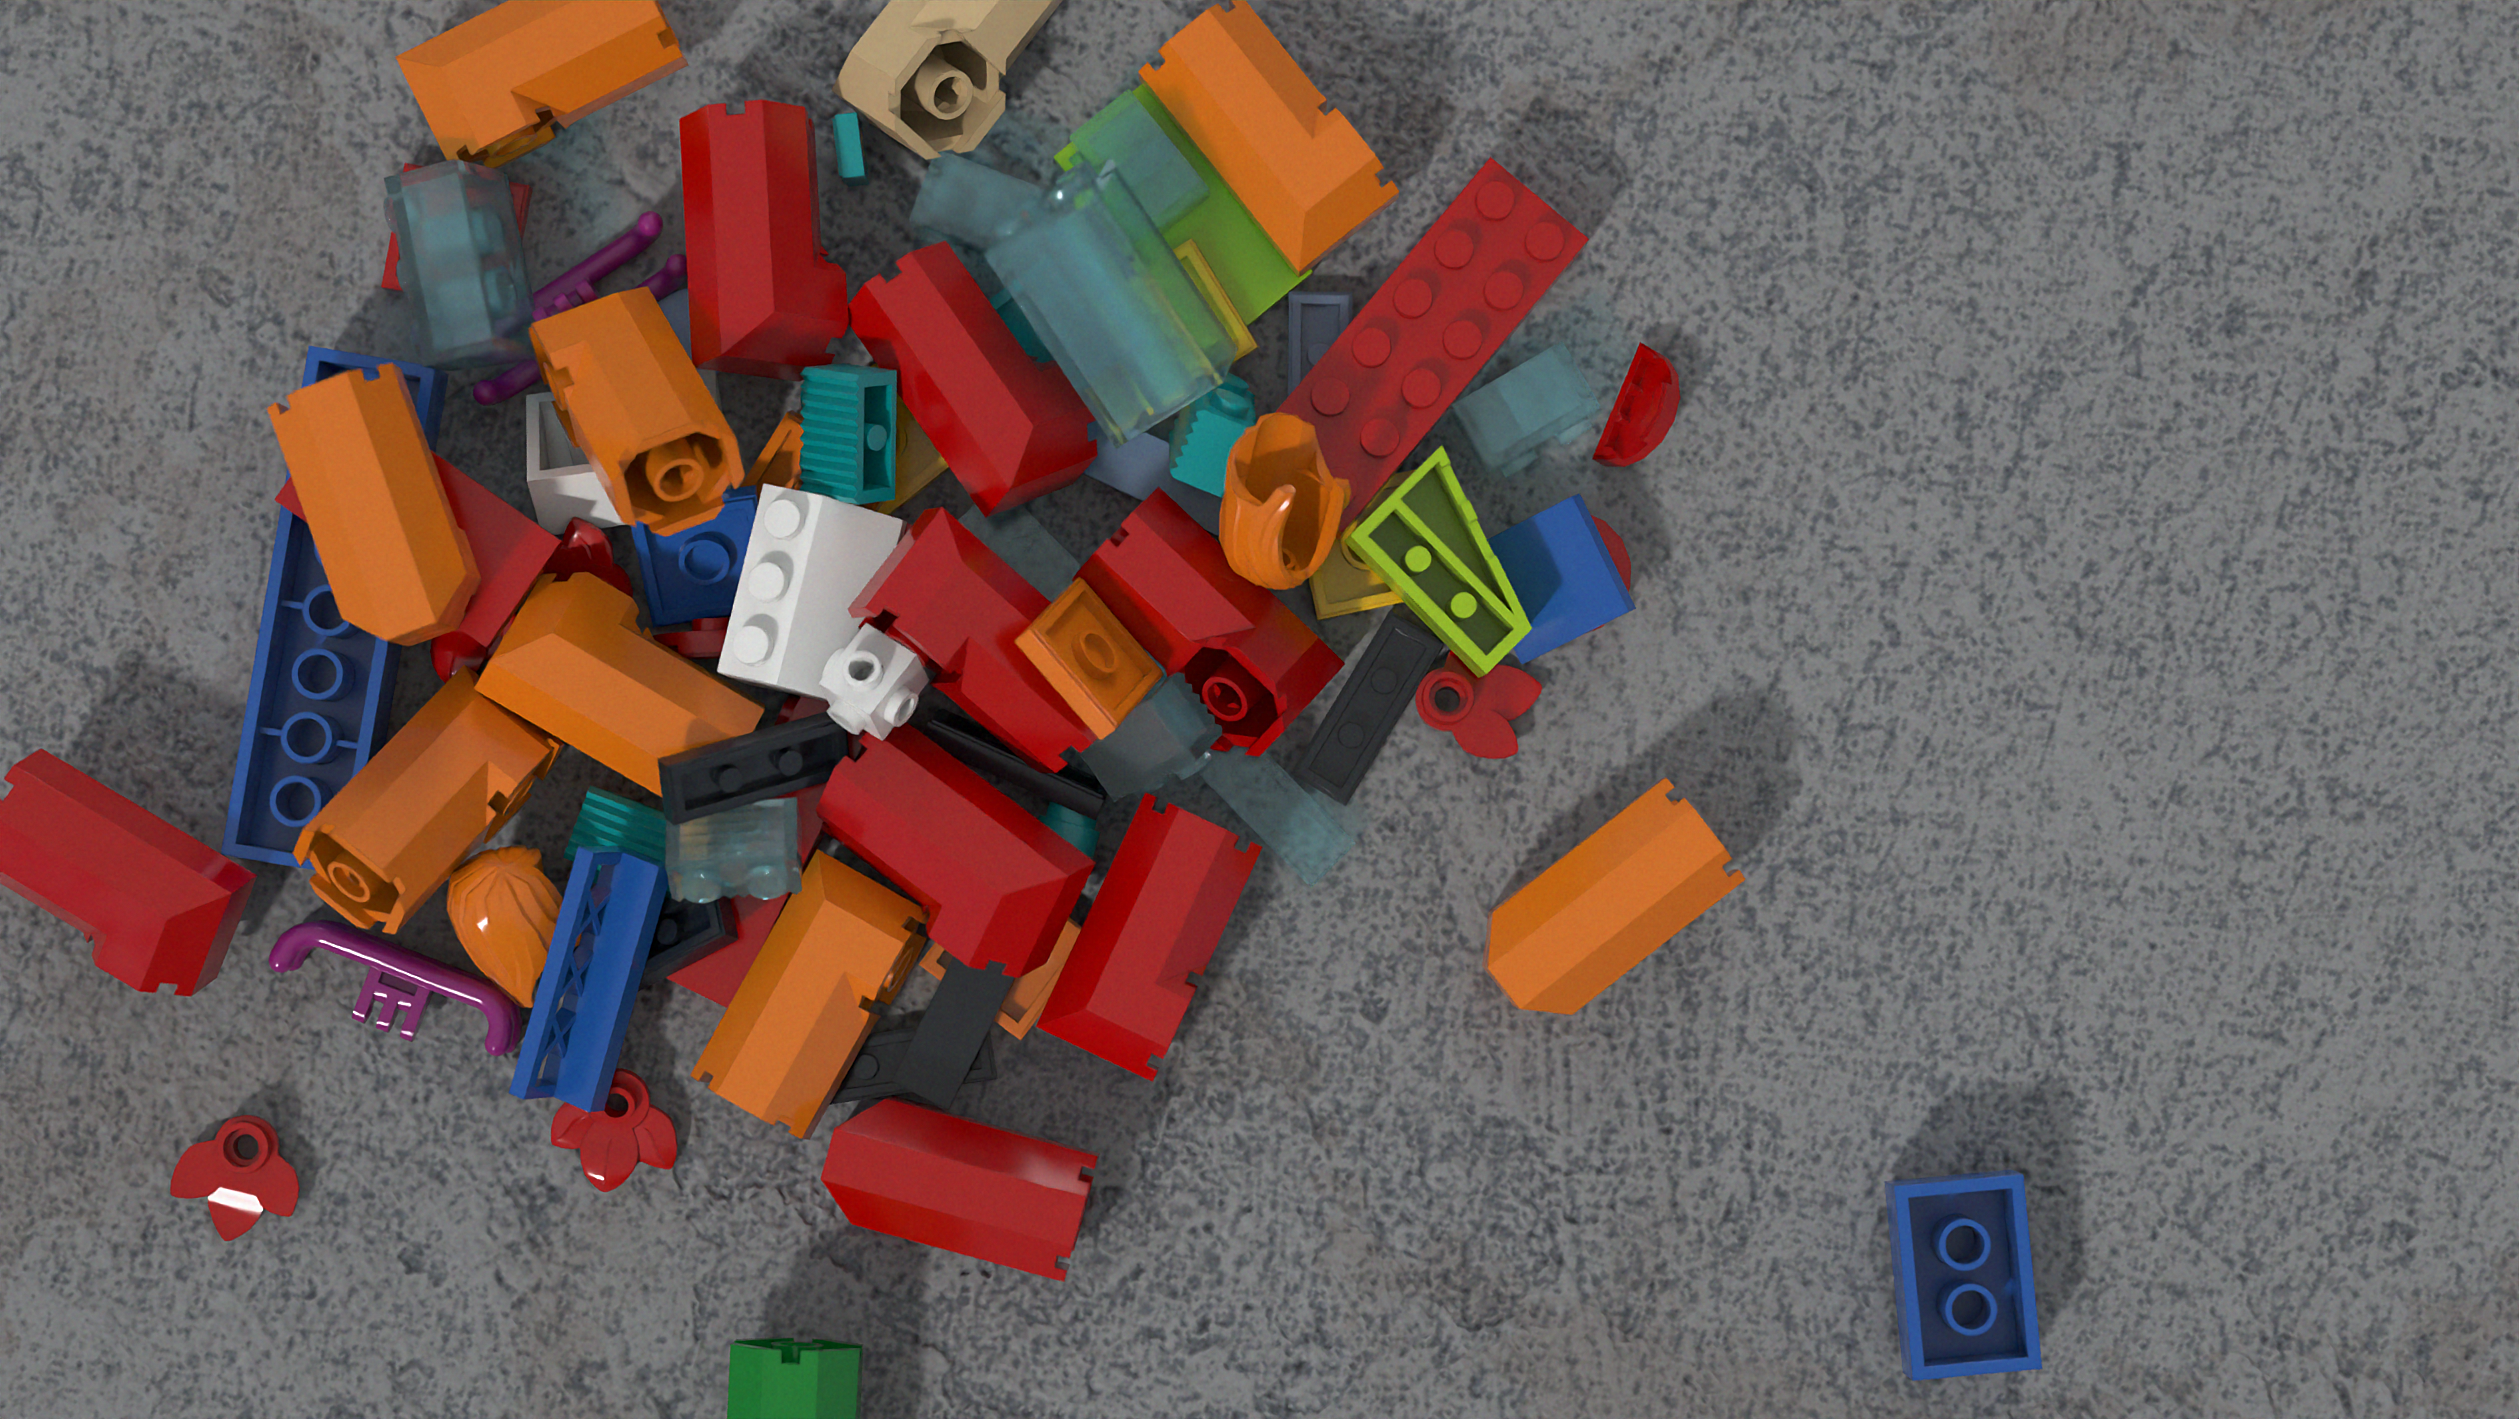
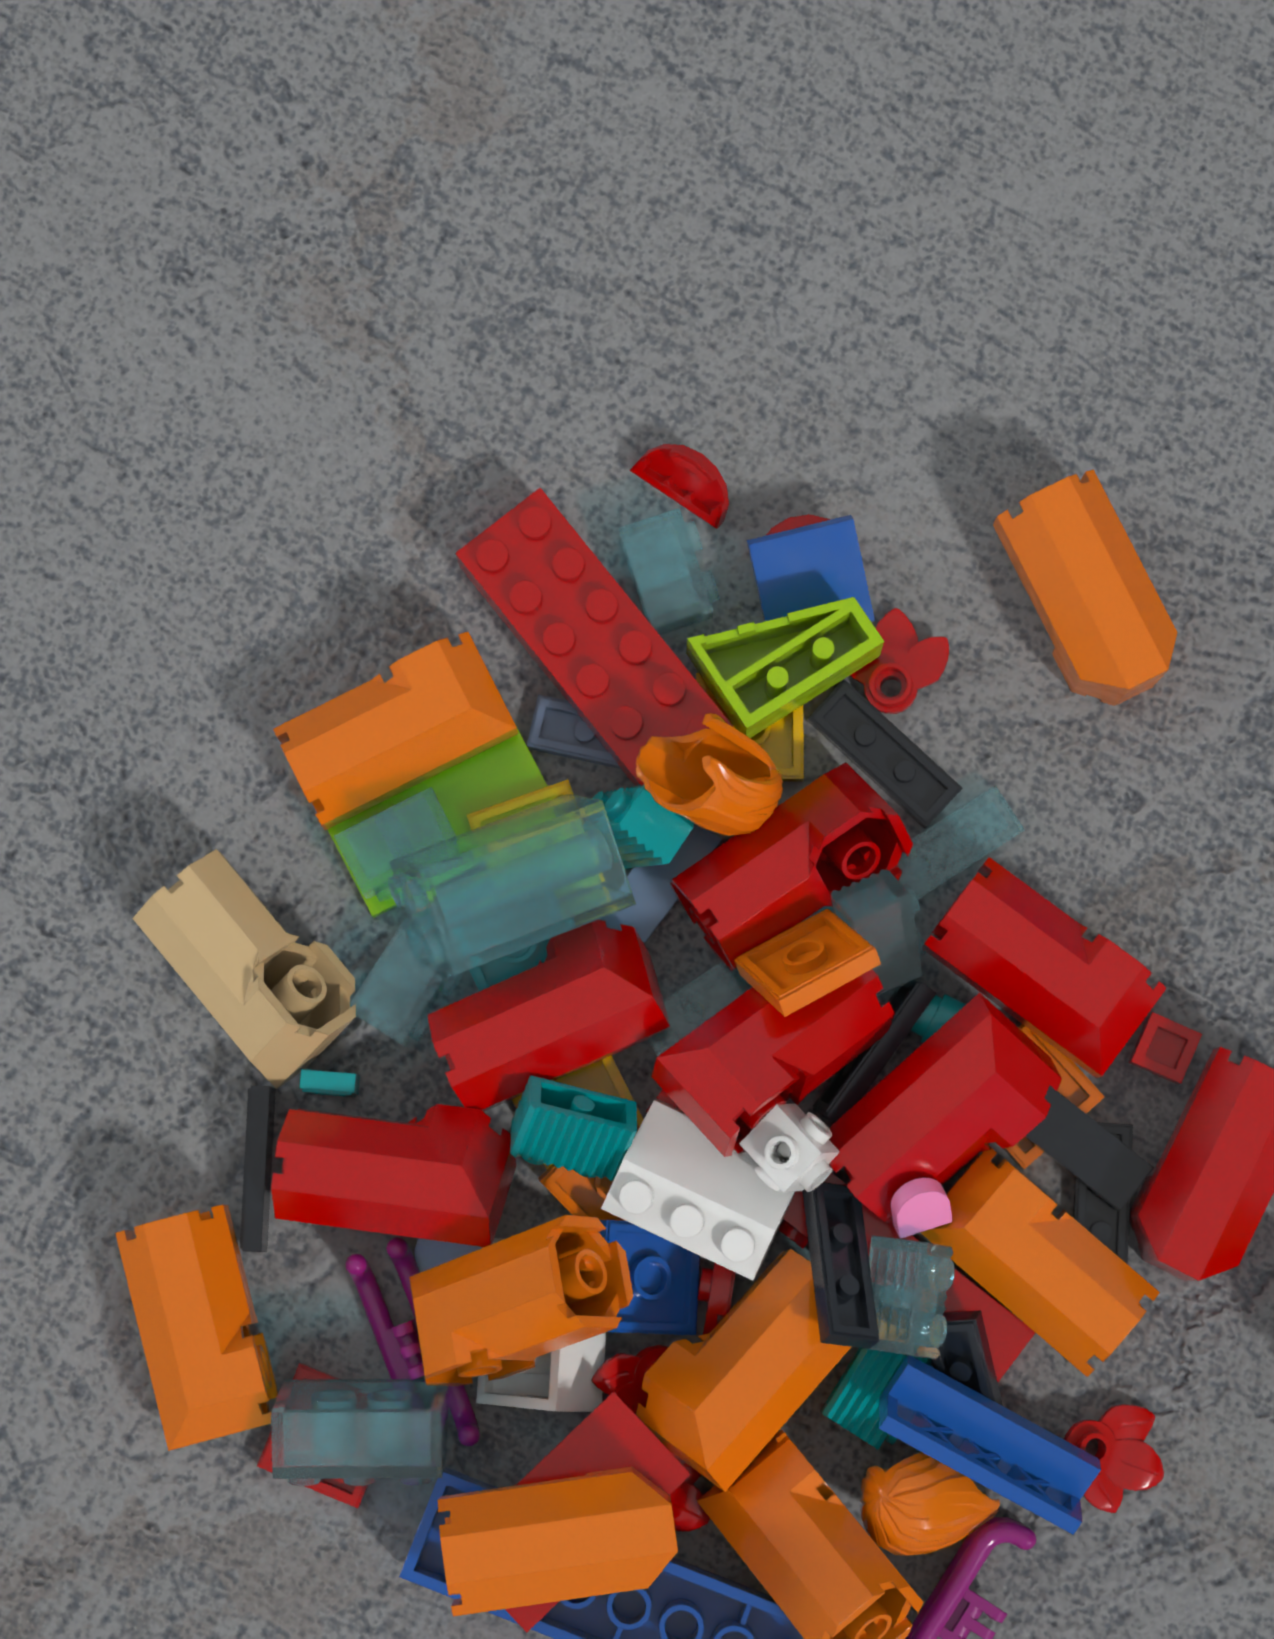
camera: 80 degrees left, 5 degrees down
none -> black tile [240,1085,276,1252]
none -> bright pink tile [891,1178,952,1239]
none -> red plate [1128,1012,1202,1085]

